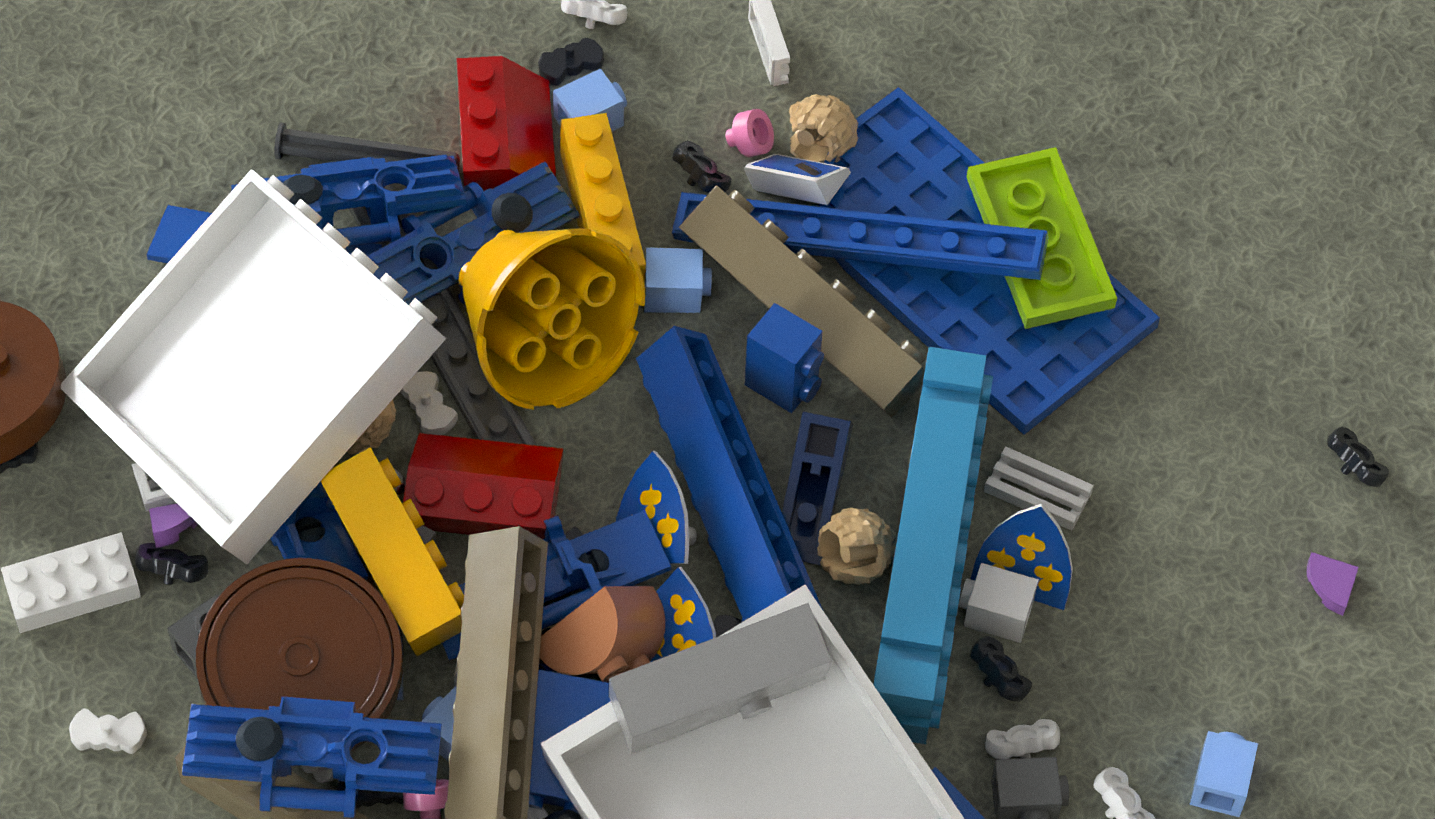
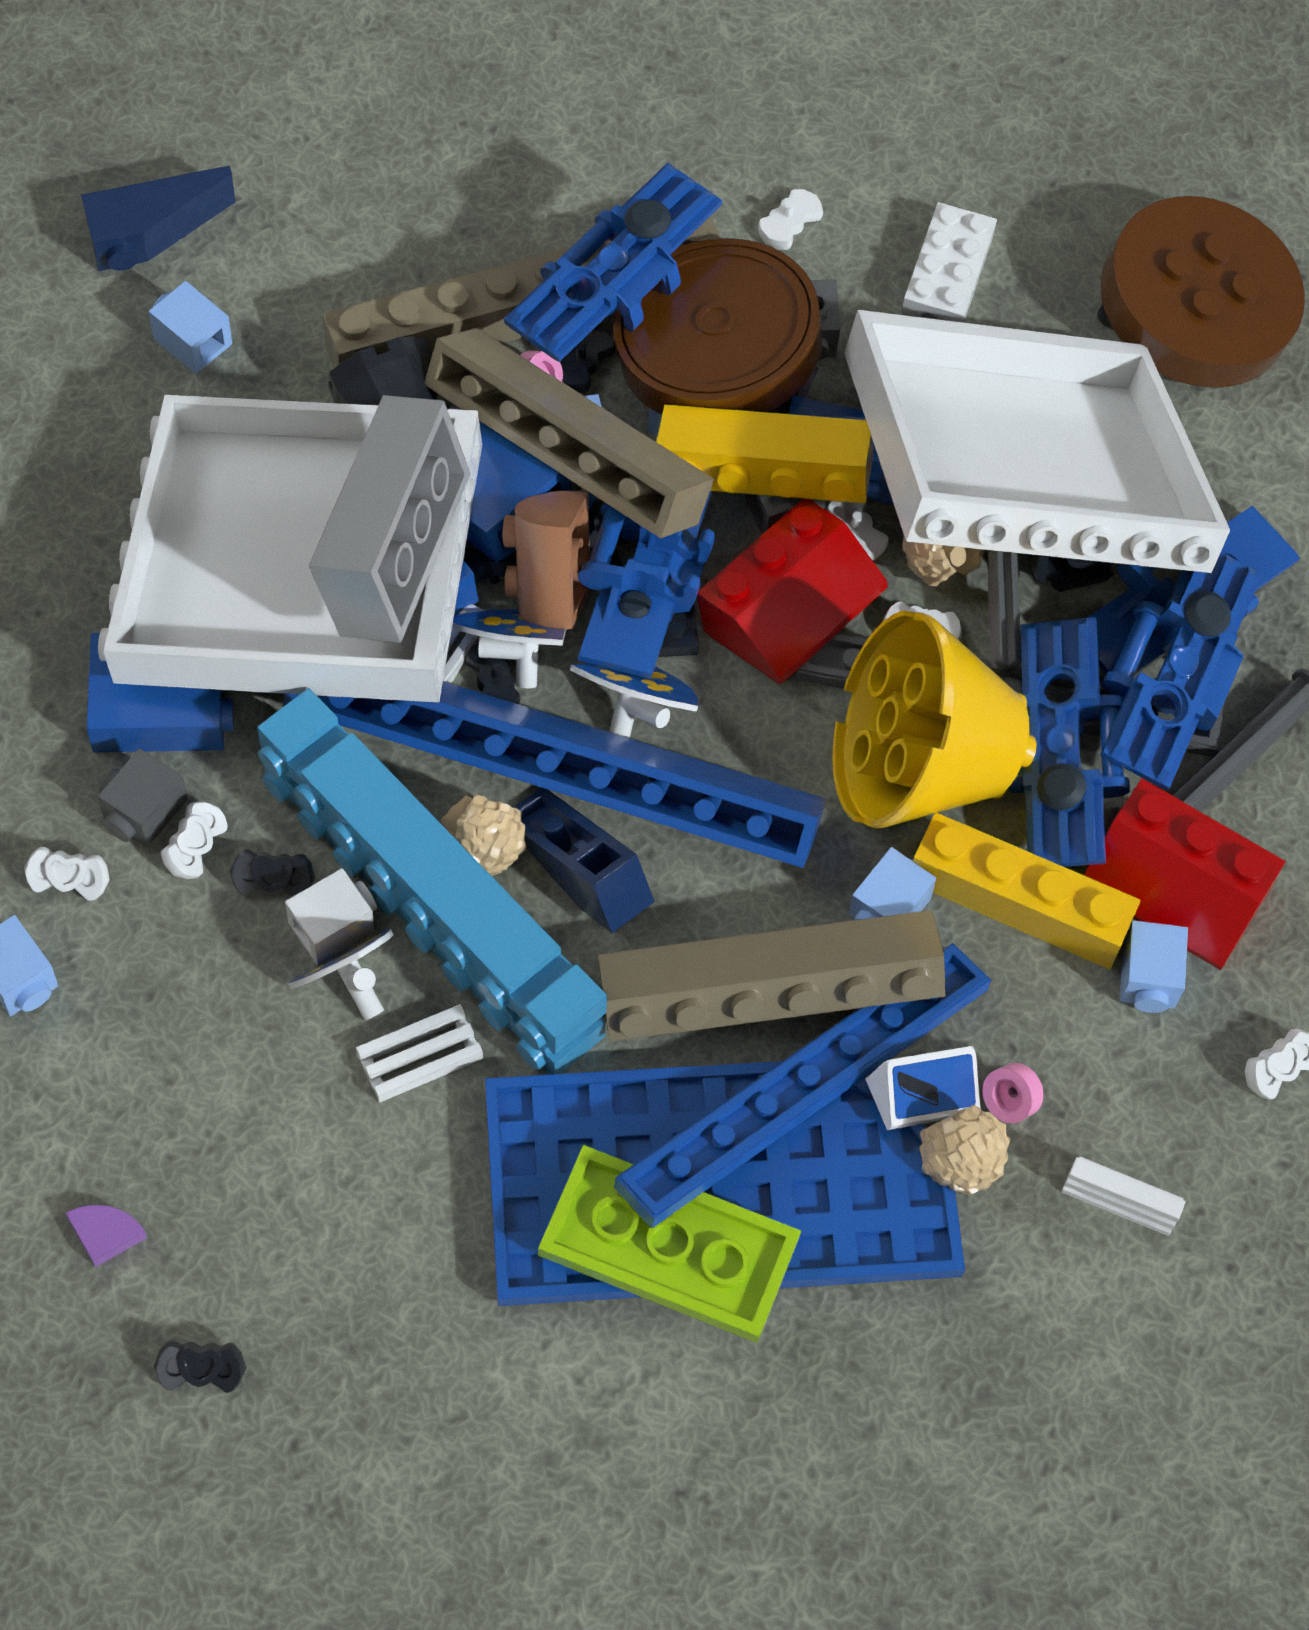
camera: 125 degrees right, 5 degrees up
black piece [538,38,604,86] -> none
black piece [672,140,731,193] -> none
blue brick [744,303,824,413] -> none

